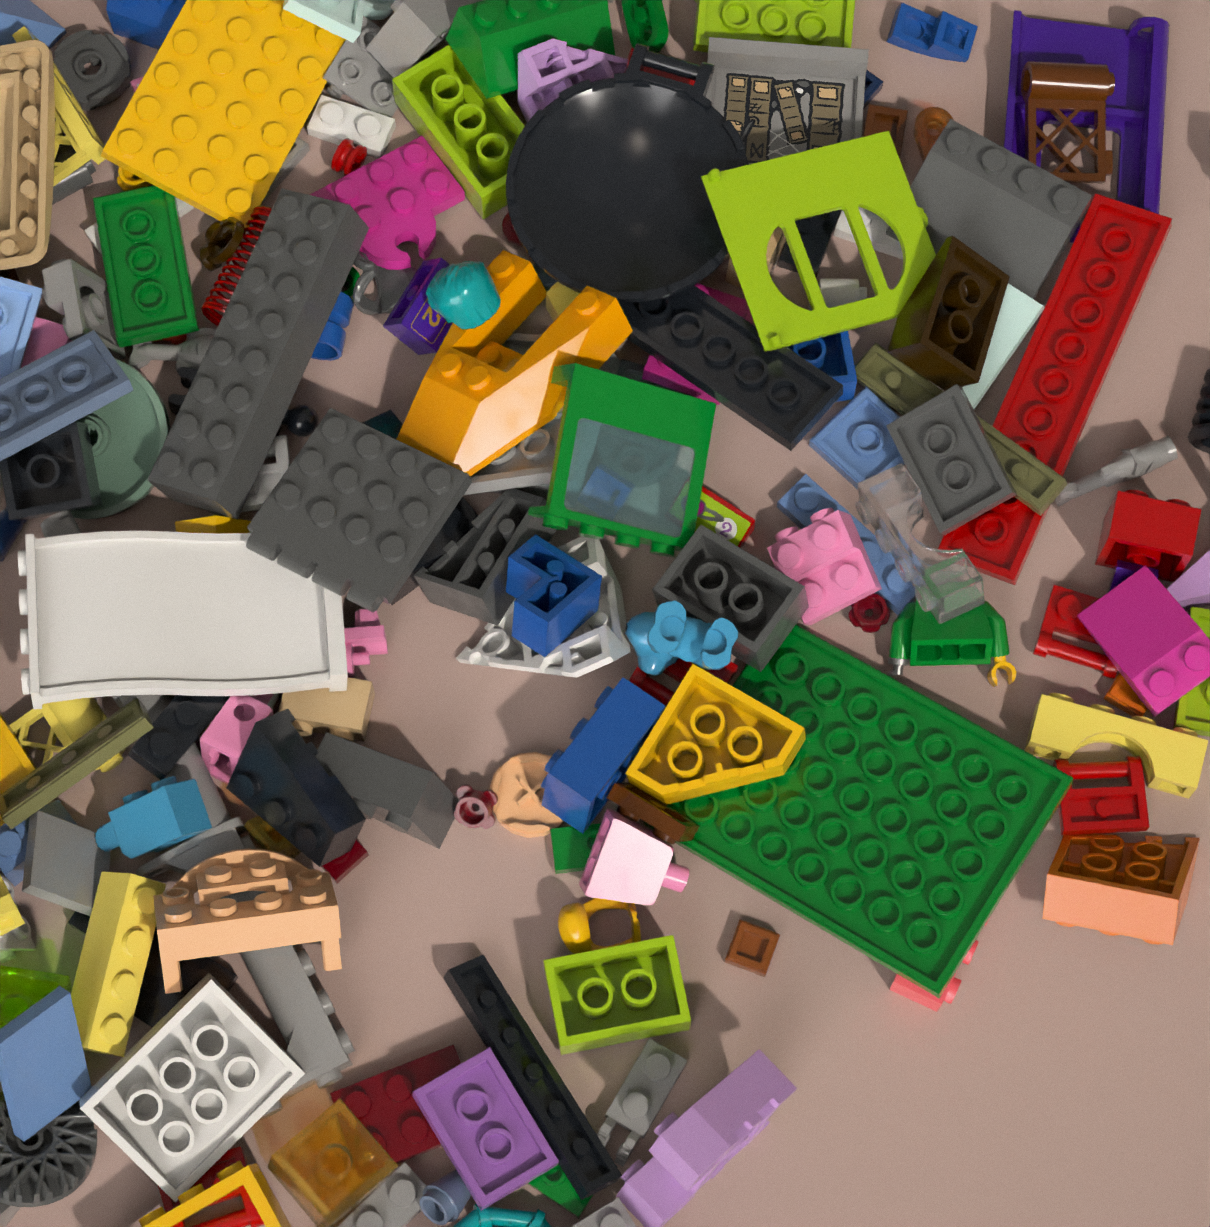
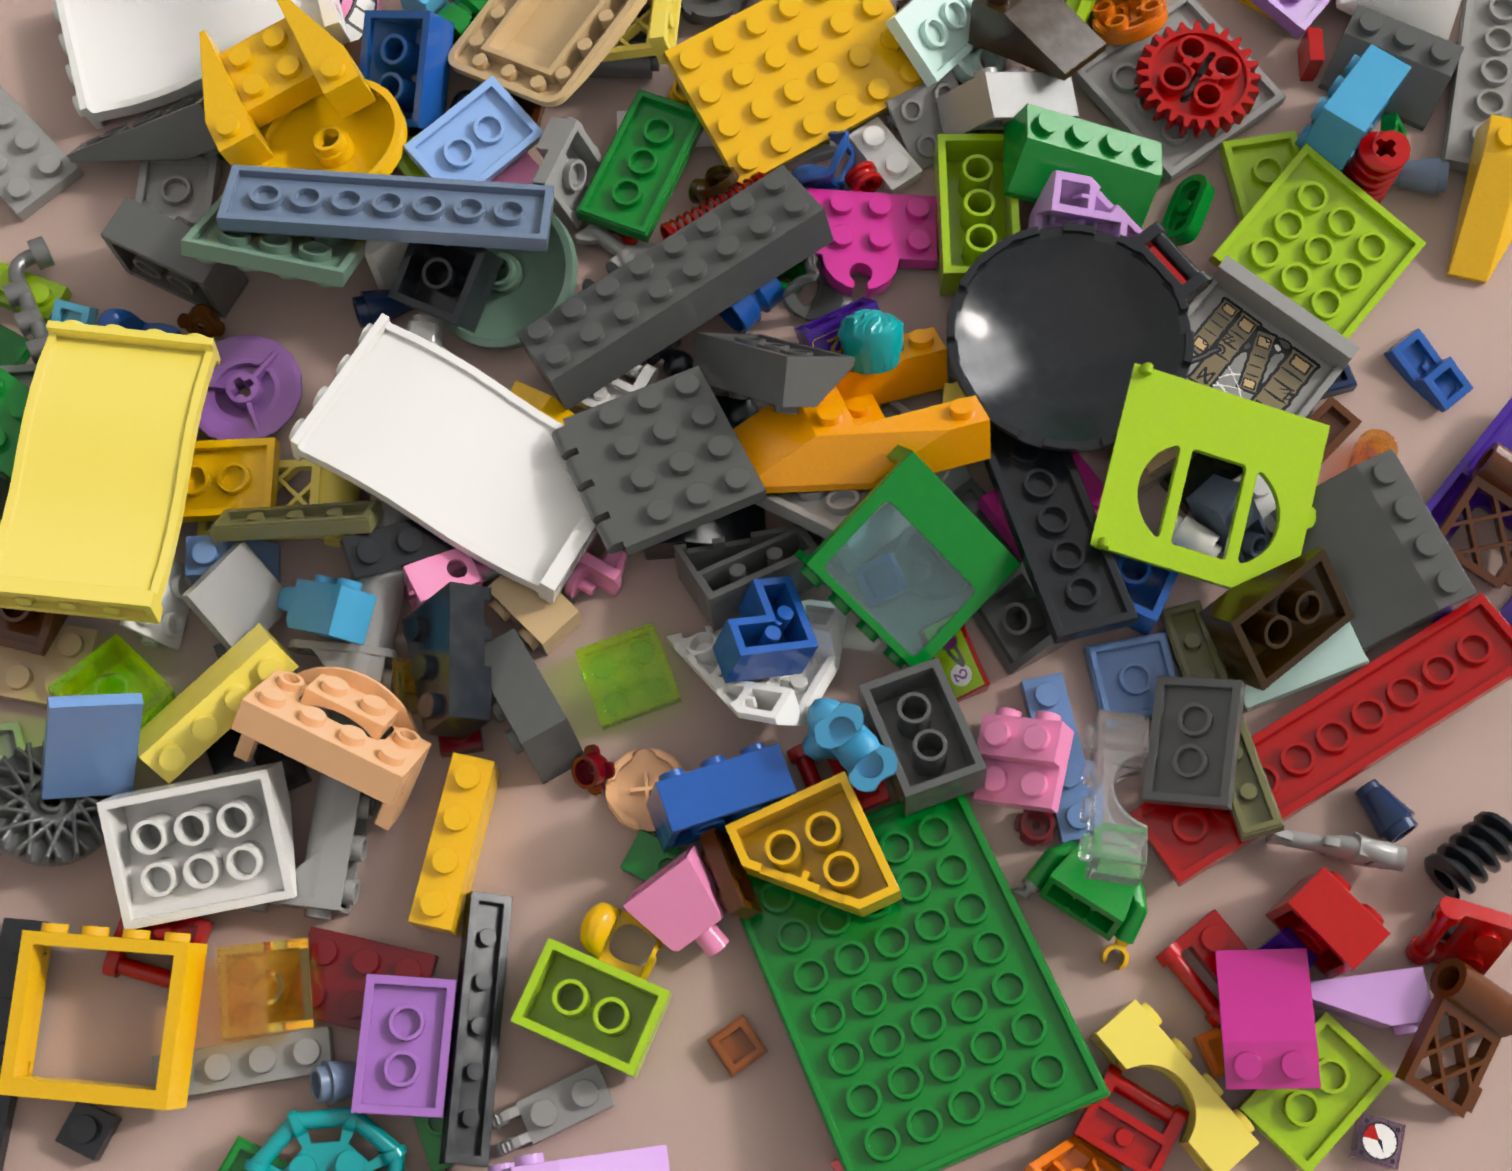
camera: 35 degrees right, 0 degrees up
none -> yellow brick [408,752,501,937]
none -> clear neon green plate [575,622,682,730]
none -> dark grey slope [692,332,855,414]
none -> blue piece [791,130,856,190]
none -> dark grey slope [973,562,1070,675]
none -> sand blue slope [1186,474,1271,563]
none -> dark blue cone [1355,779,1418,843]

